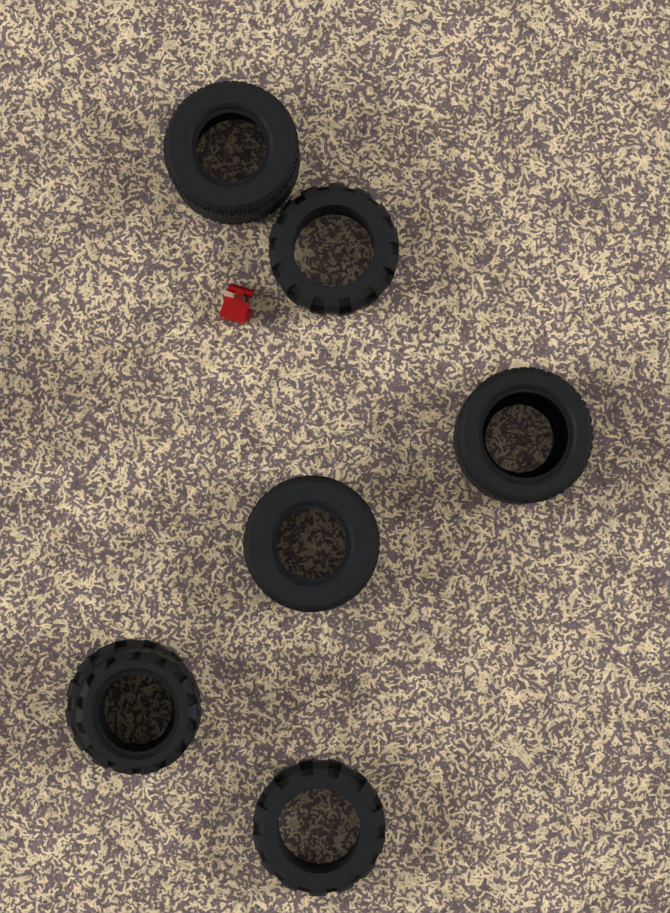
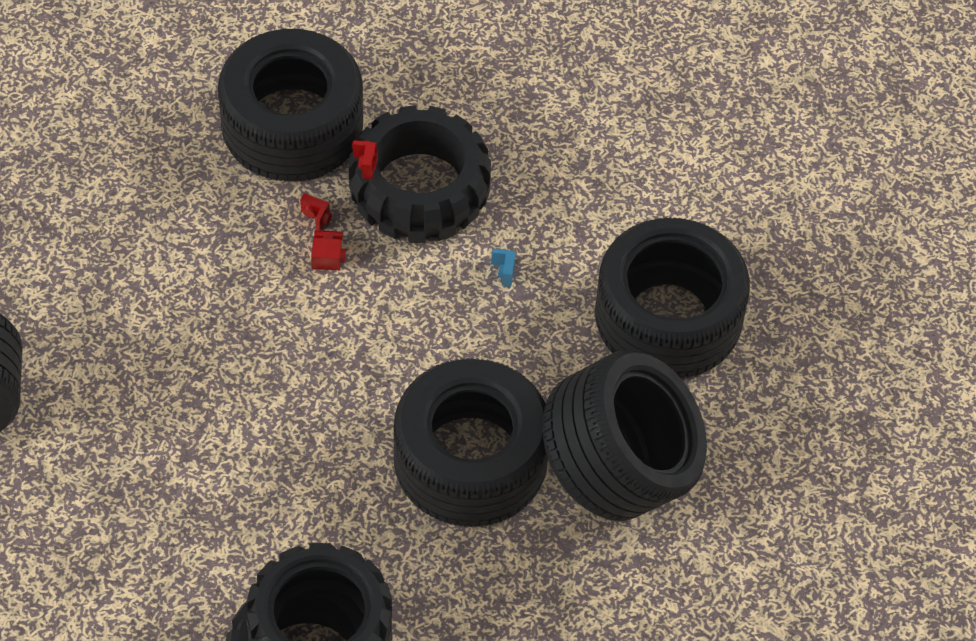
camera: 20 degrees left, 30 degrees down
none -> red bracket [300,193,332,230]
none -> red bracket [352,140,378,180]
none -> dark azure bracket [491,249,516,287]
none -> black tyre [542,350,707,521]

